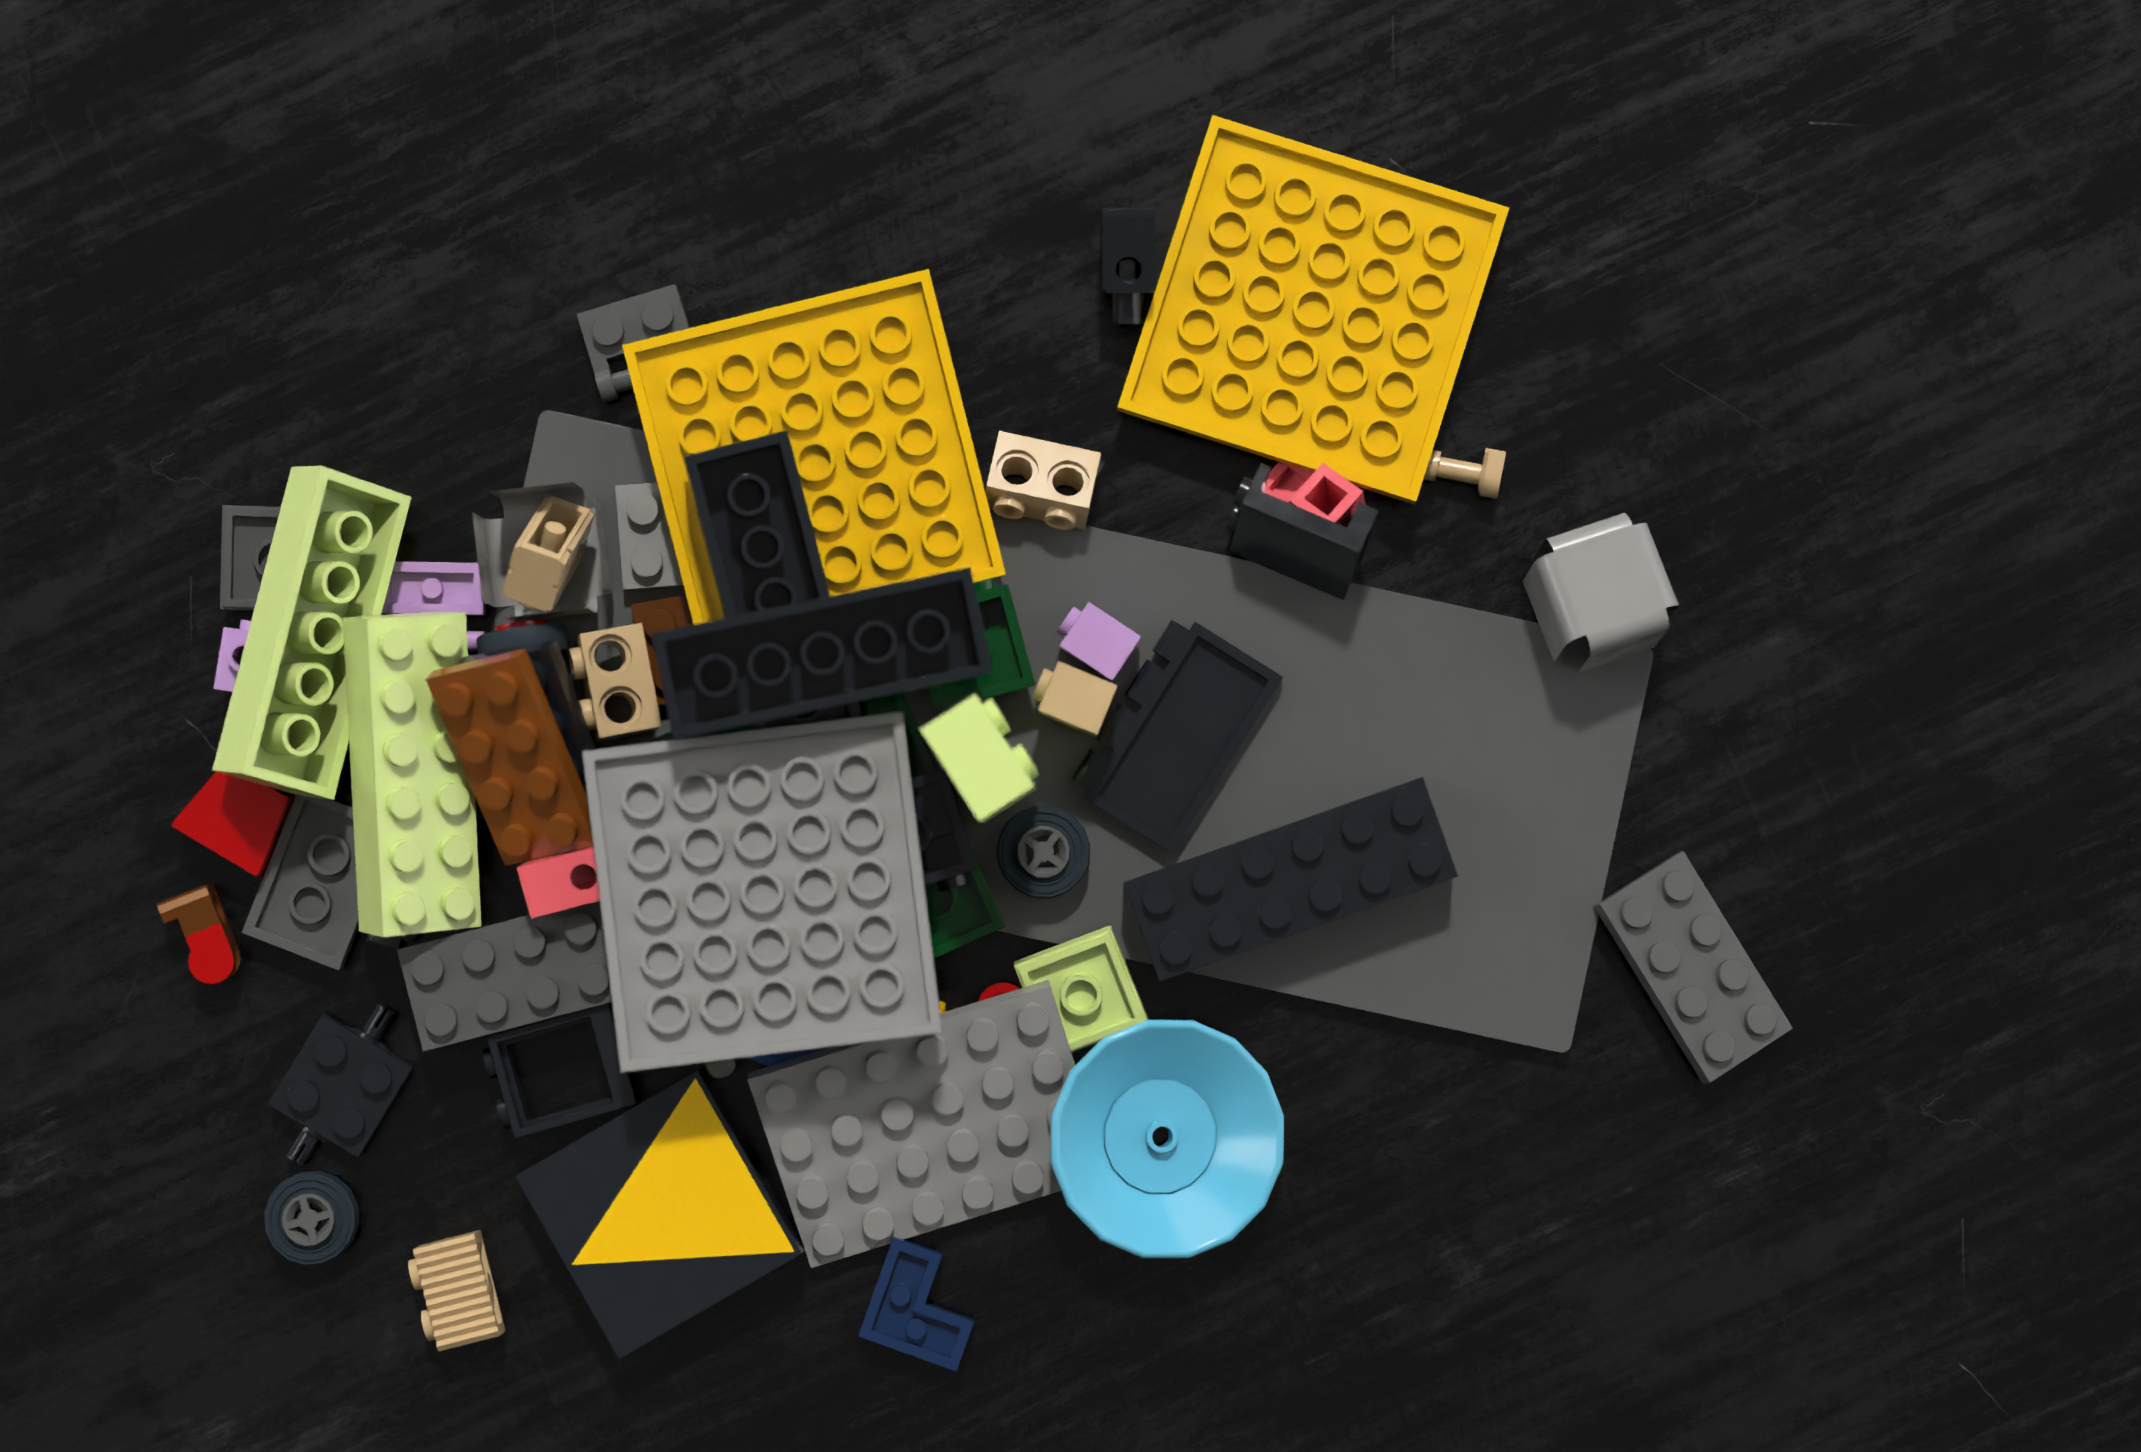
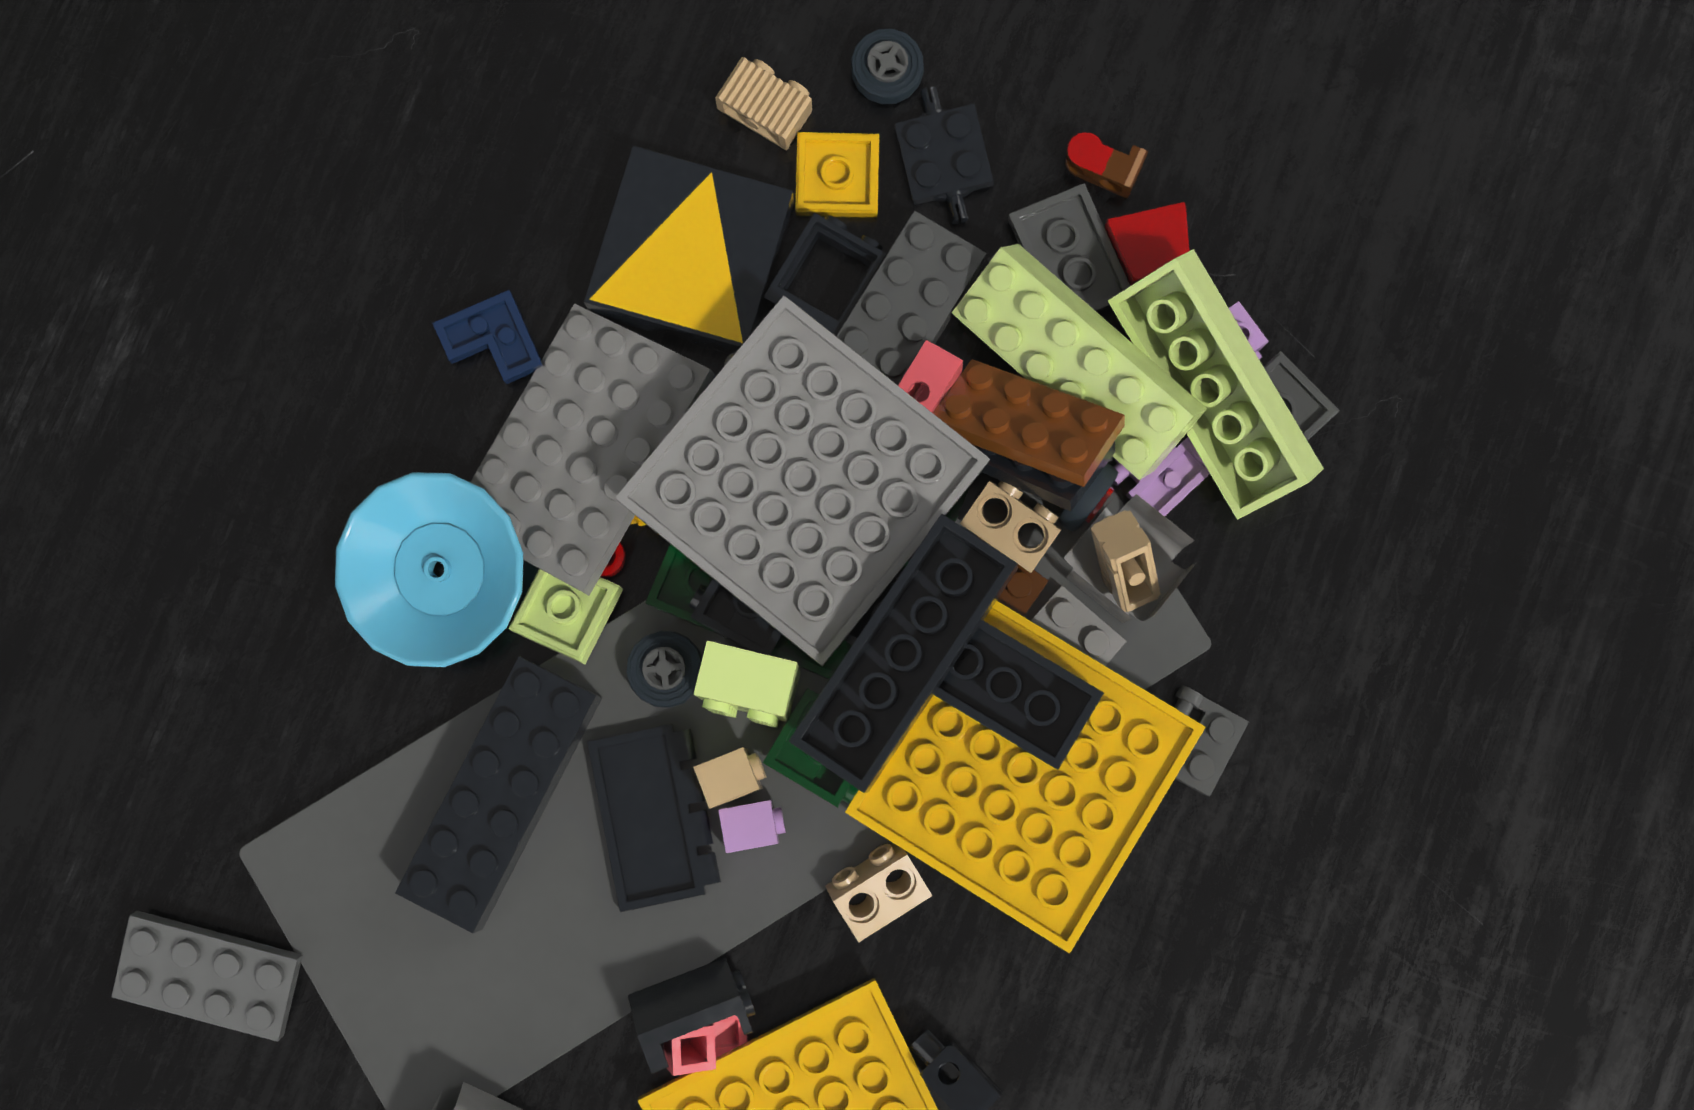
camera: 130 degrees right, 5 degrees down
none -> yellow tile [795,132,879,218]

